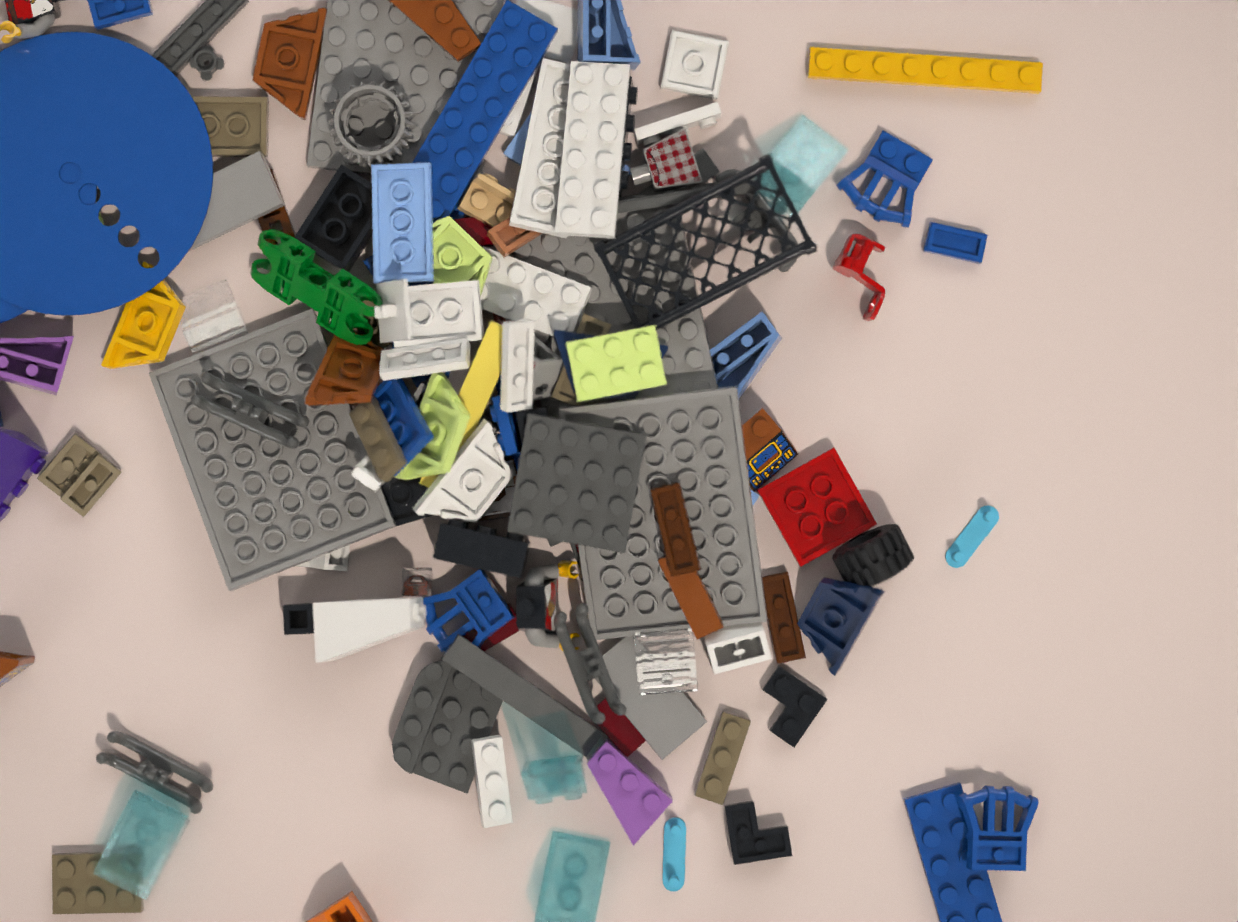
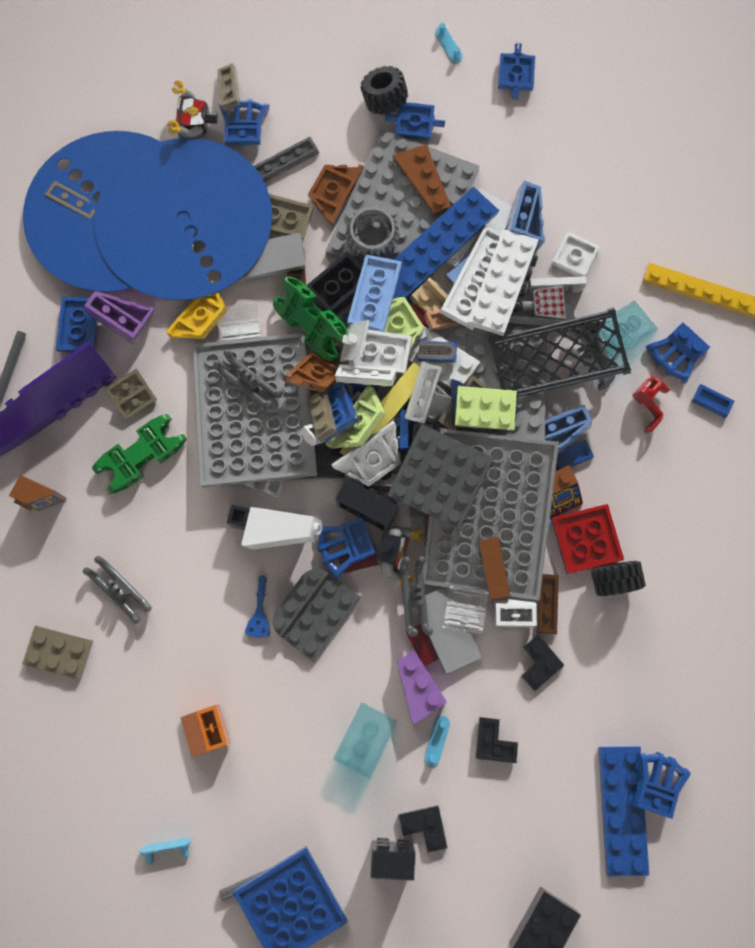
camera: 15 degrees right, 10 degrees down
clear light blue slope [93,789,190,901] -> none
dark grey plate [189,46,225,81] -> none
clear tile [401,567,433,596] -> none
dark grey tile [441,634,603,757] -> none
white plate [471,735,513,828] -> none
clear light blue slope [521,755,588,804] -> none
reddish brown tile [650,482,702,577] -> none
dark tan plate [695,711,751,805] -> none
dark blue wing [797,577,885,676] -> none
medium azure piece [945,506,999,568] -> none
none -> green piece [92,414,187,494]
none -> blue piece [245,575,270,638]
none -> tile [418,341,458,363]
none -> blue tile [556,440,594,470]

